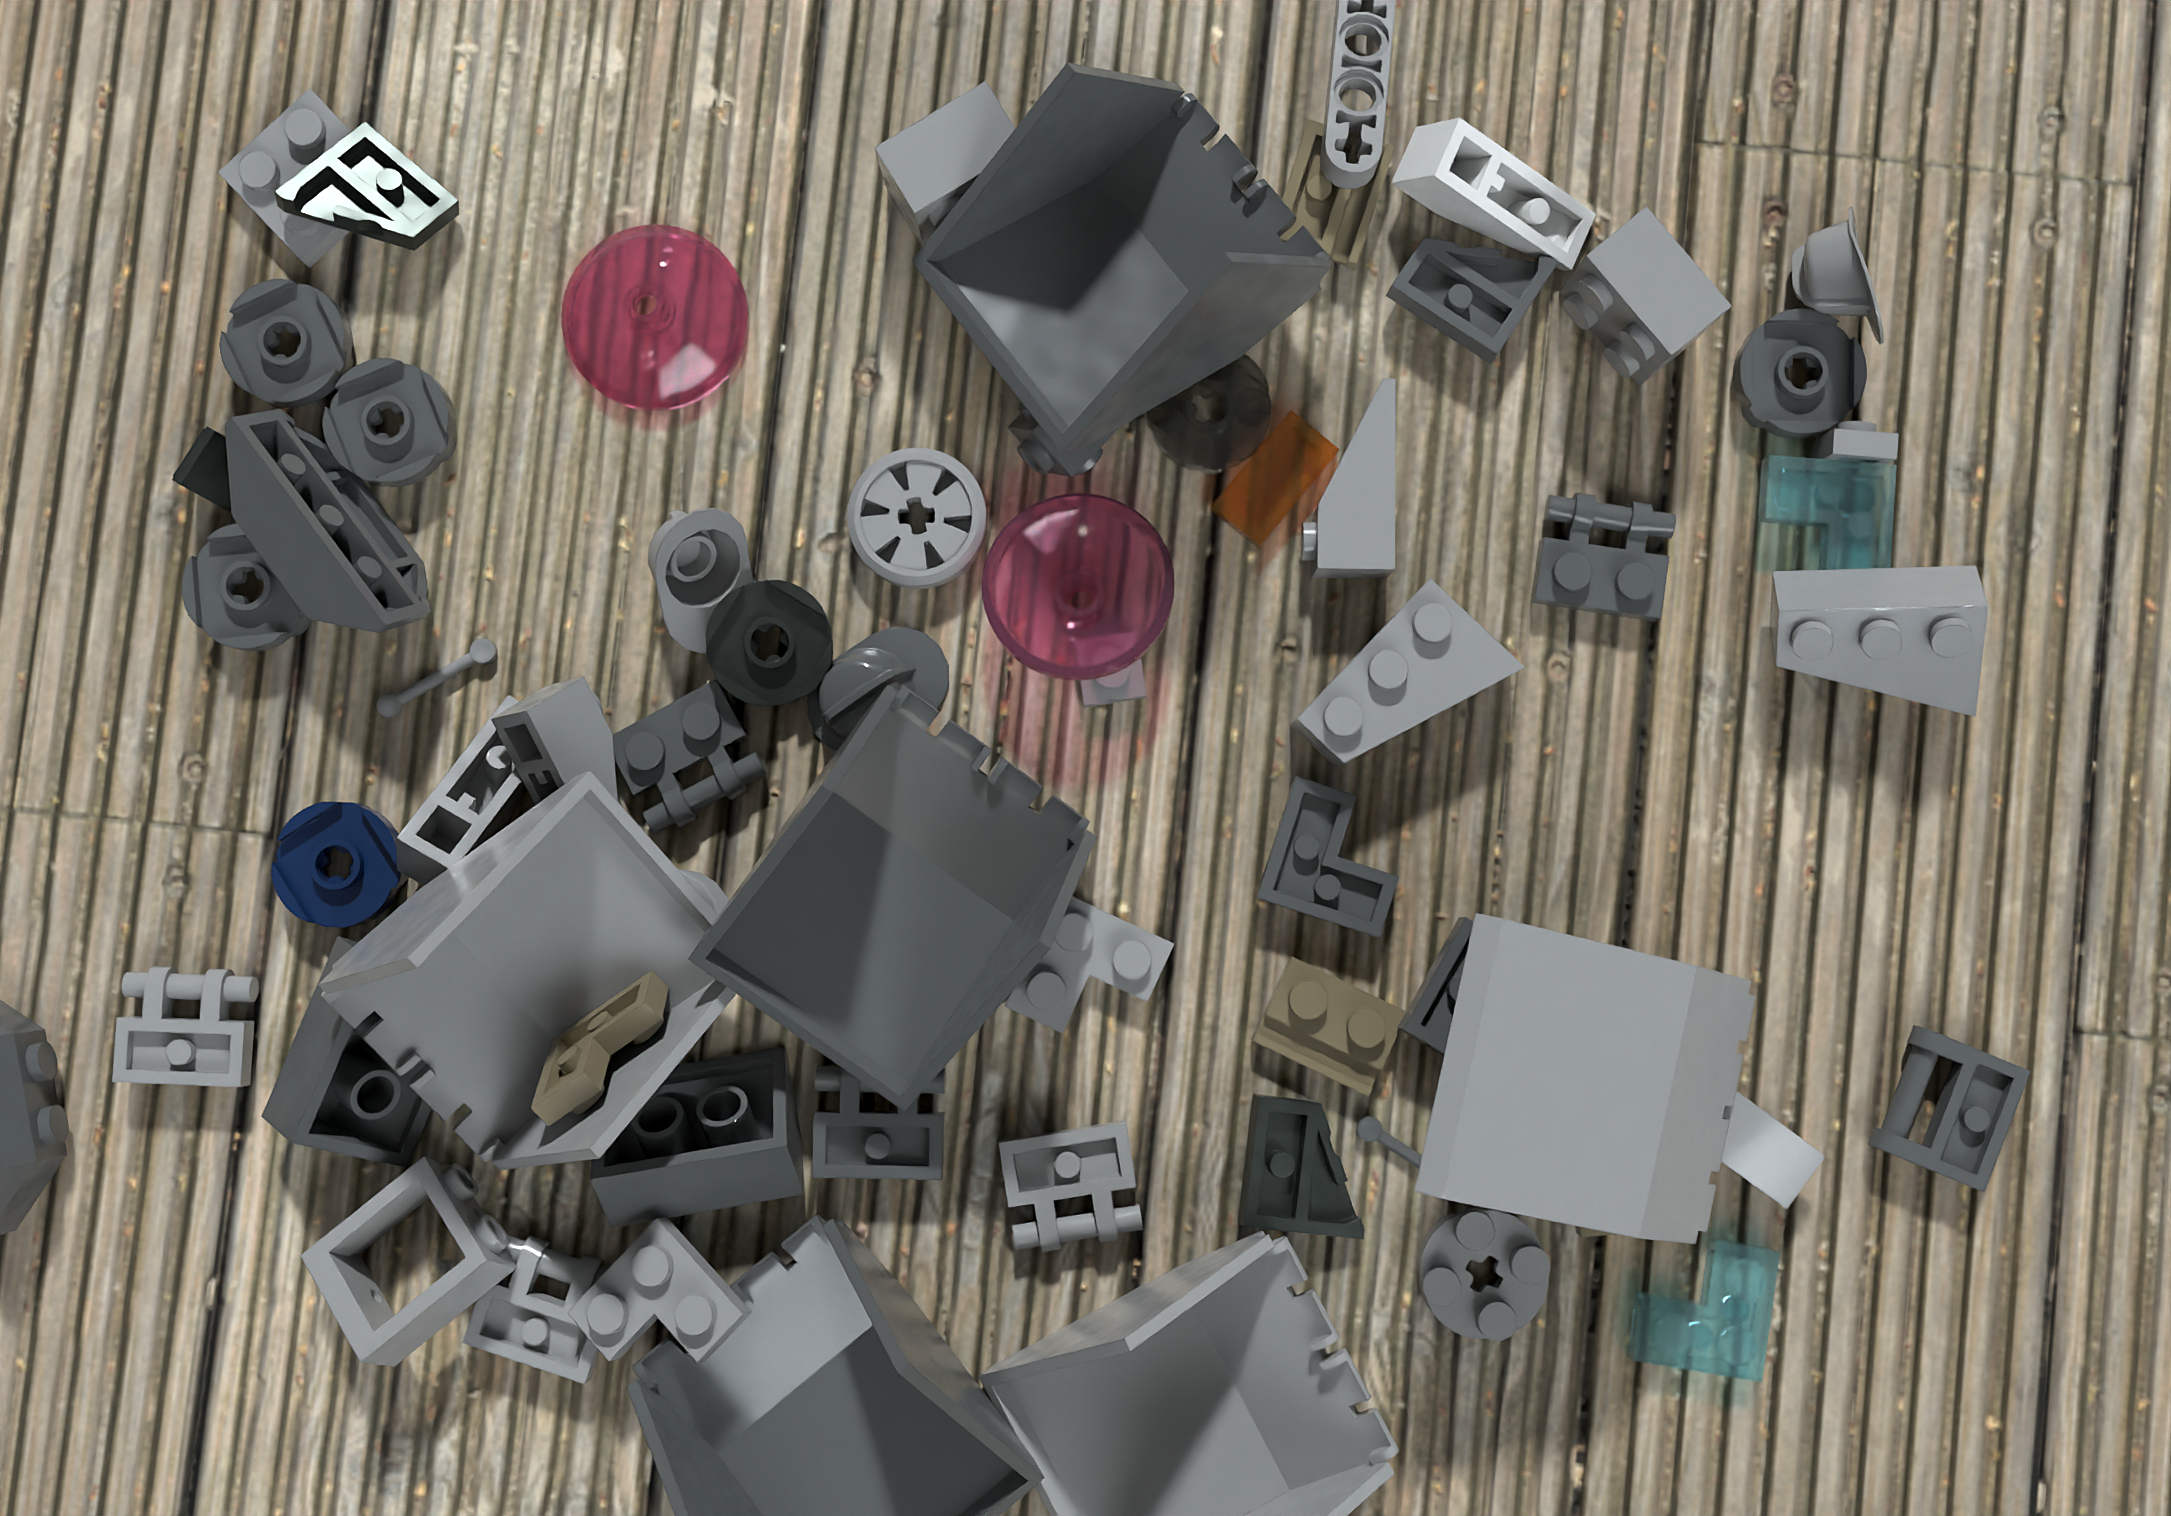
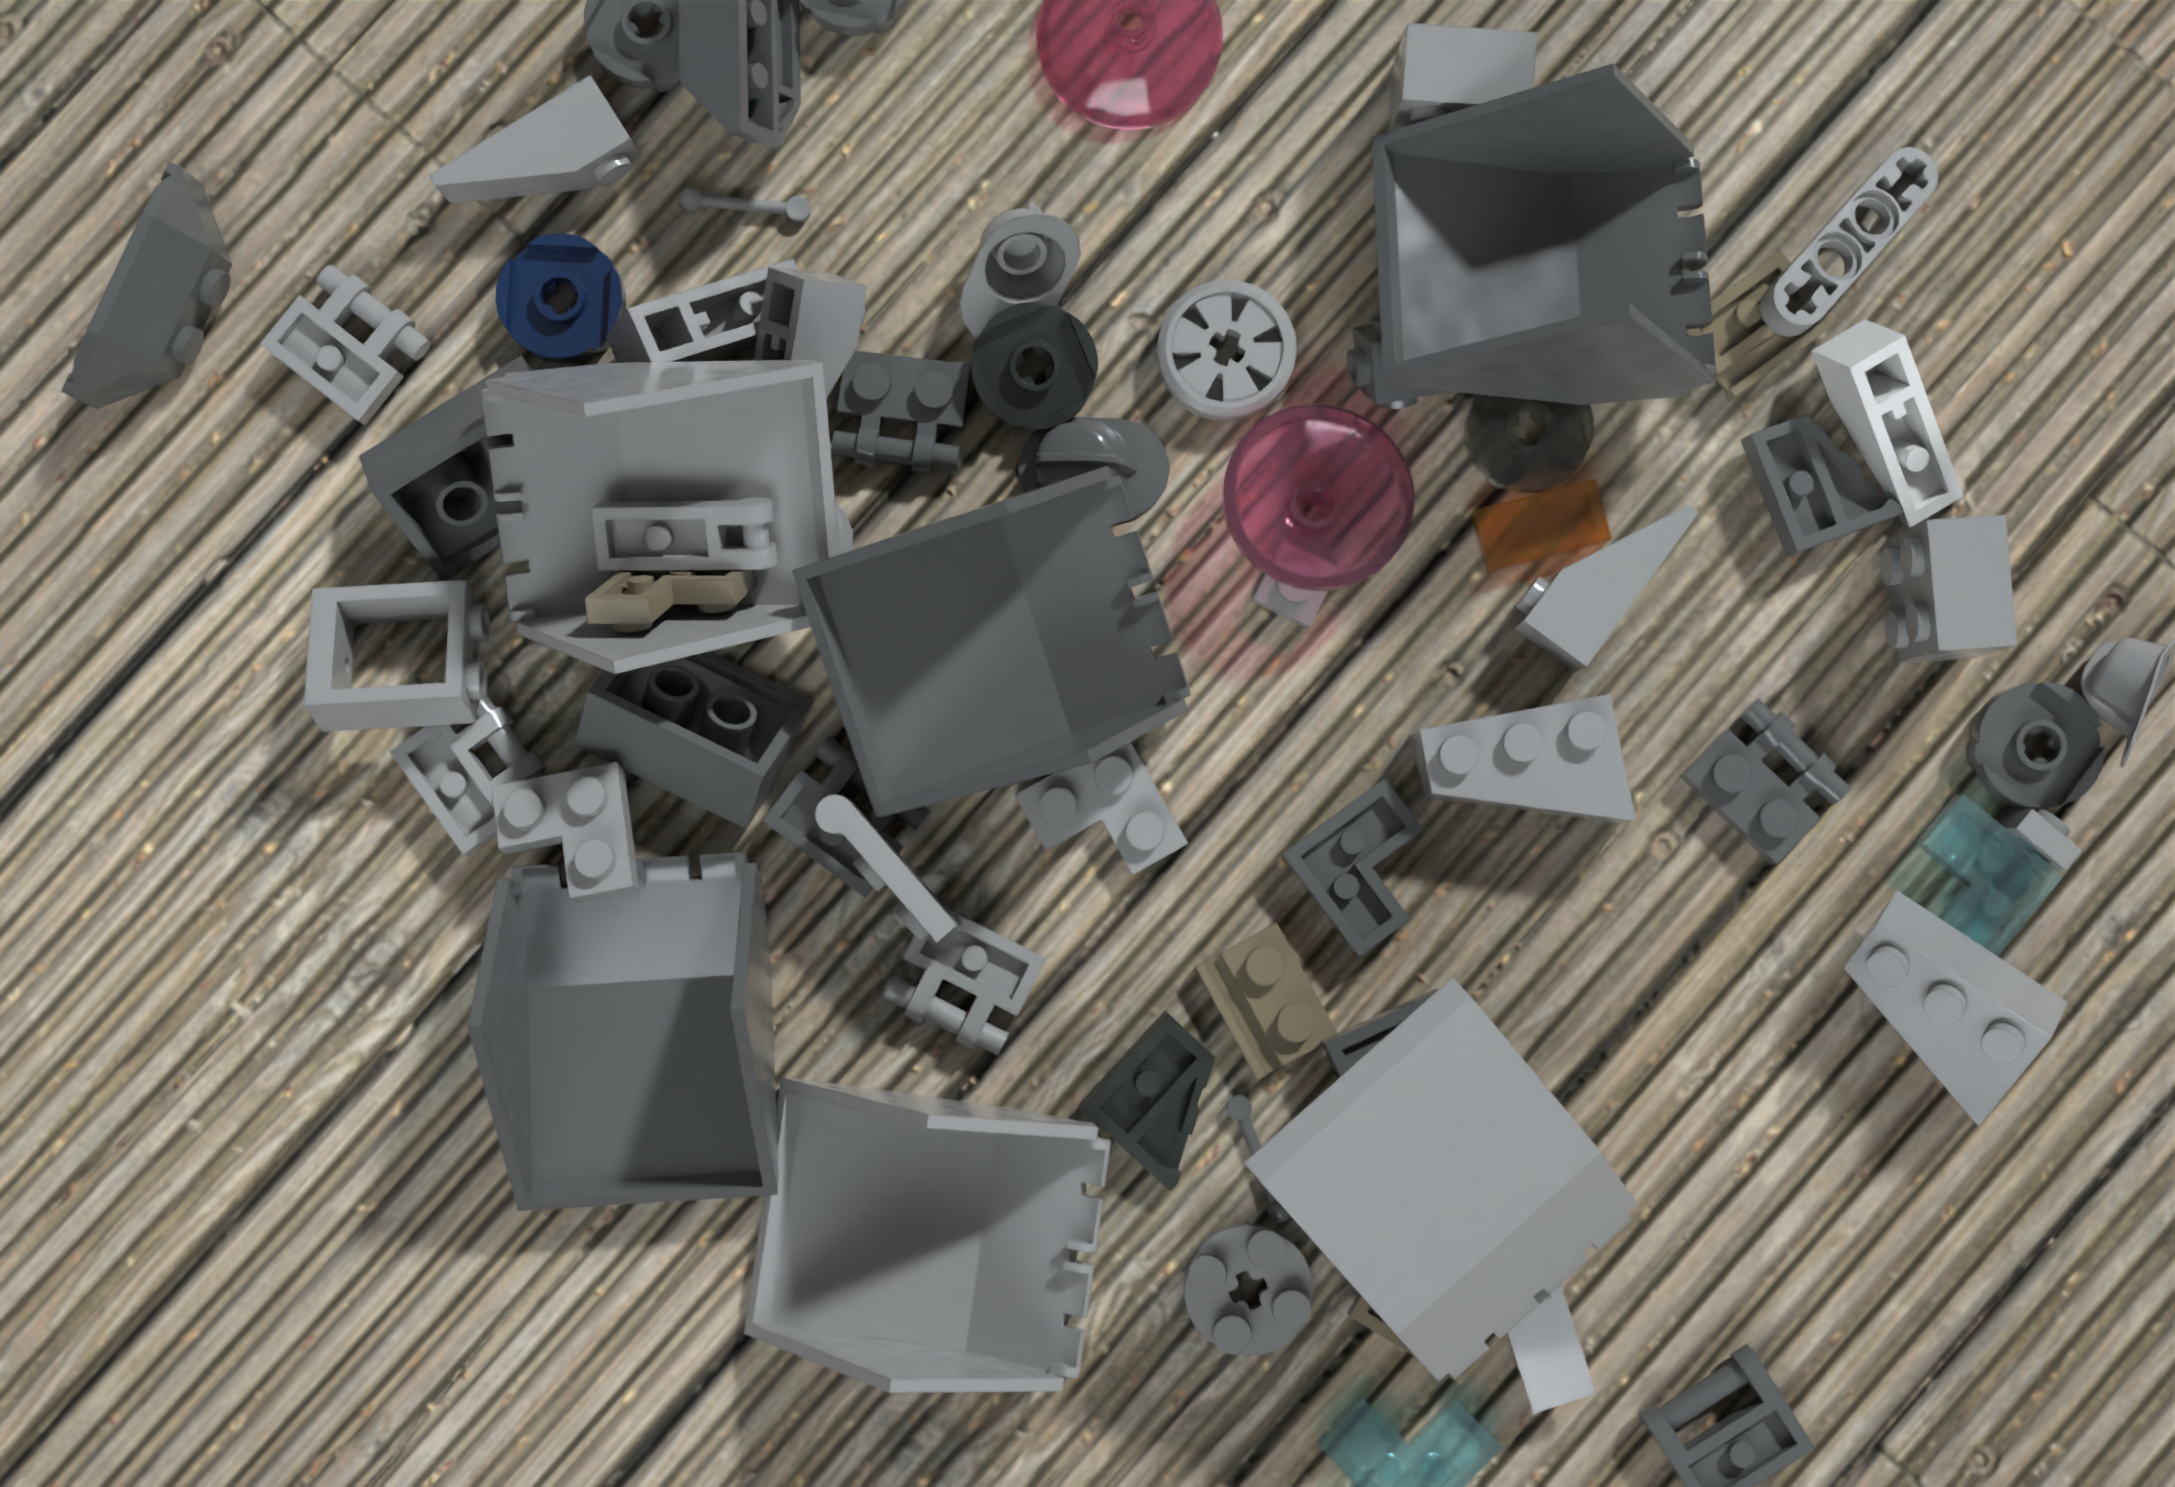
camera: 30 degrees right, 0 degrees up
none -> light grey slope [428,75,641,203]
none -> light grey plate [591,497,778,571]
none -> light grey plate [815,795,960,943]

